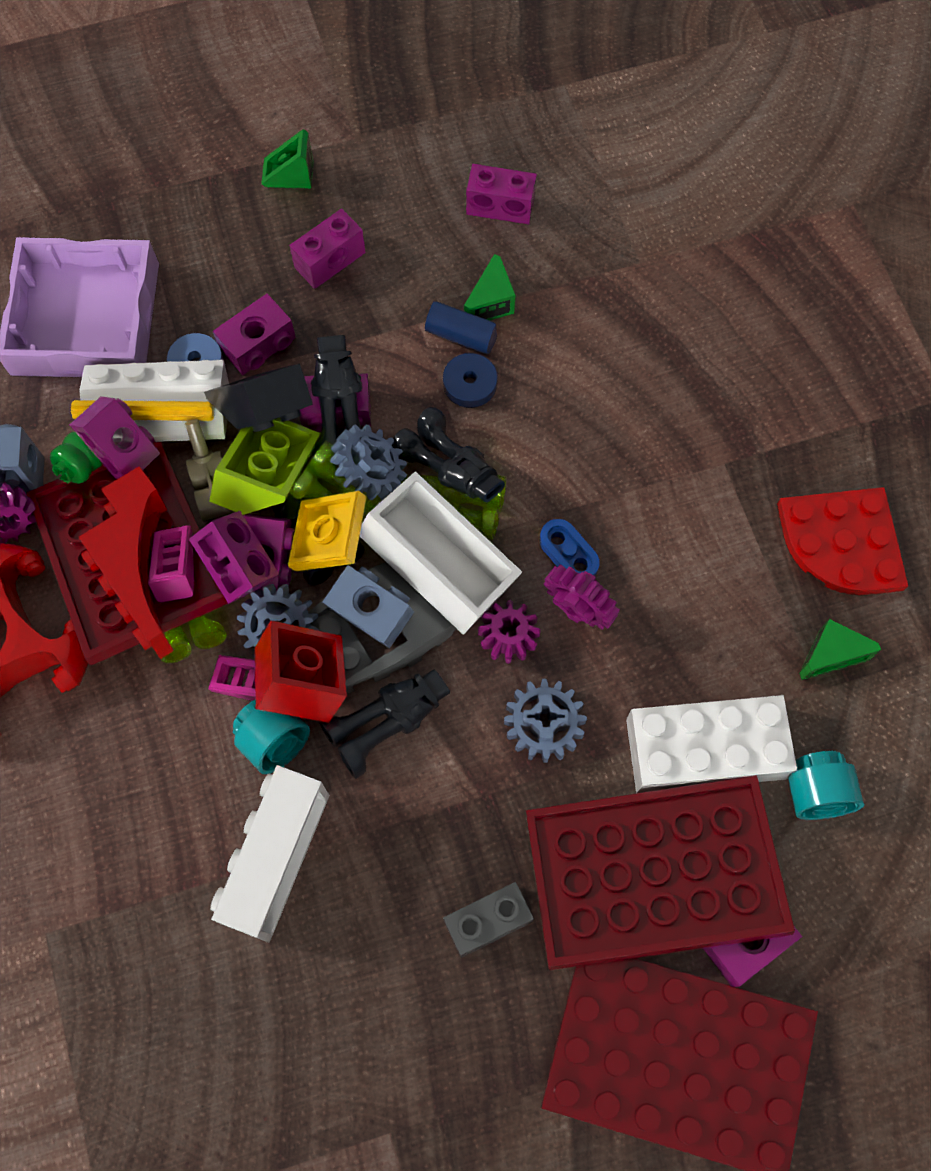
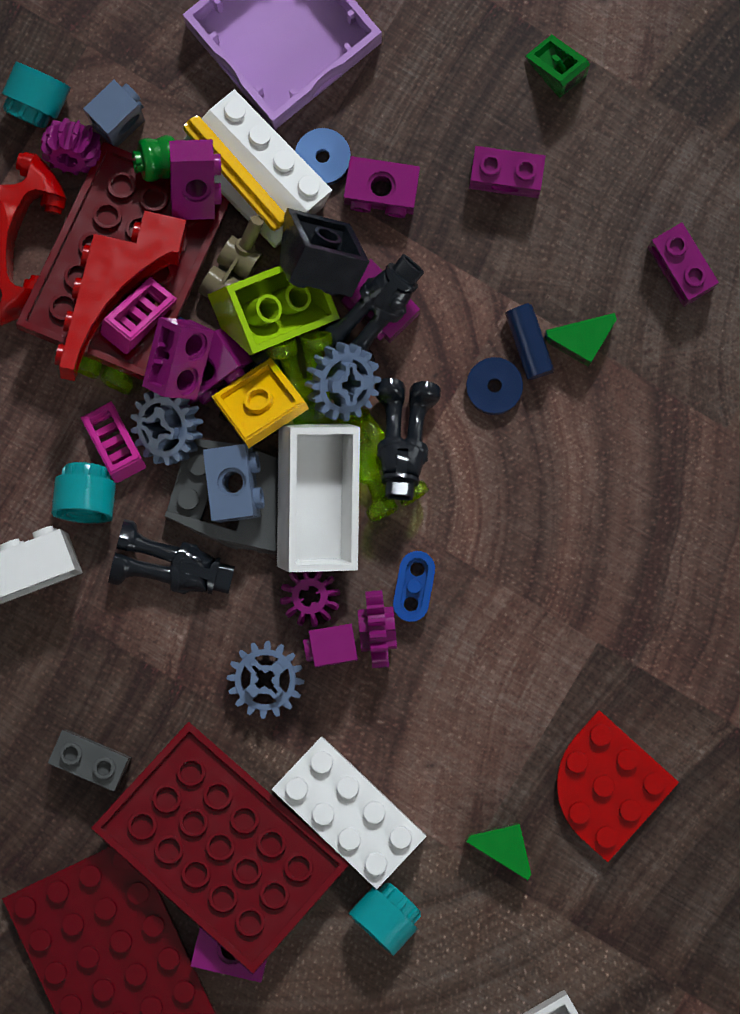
camera: 50 degrees right, 15 degrees up
red brick [255,620,347,723] -> none
none -> magenta brick [303,623,358,668]

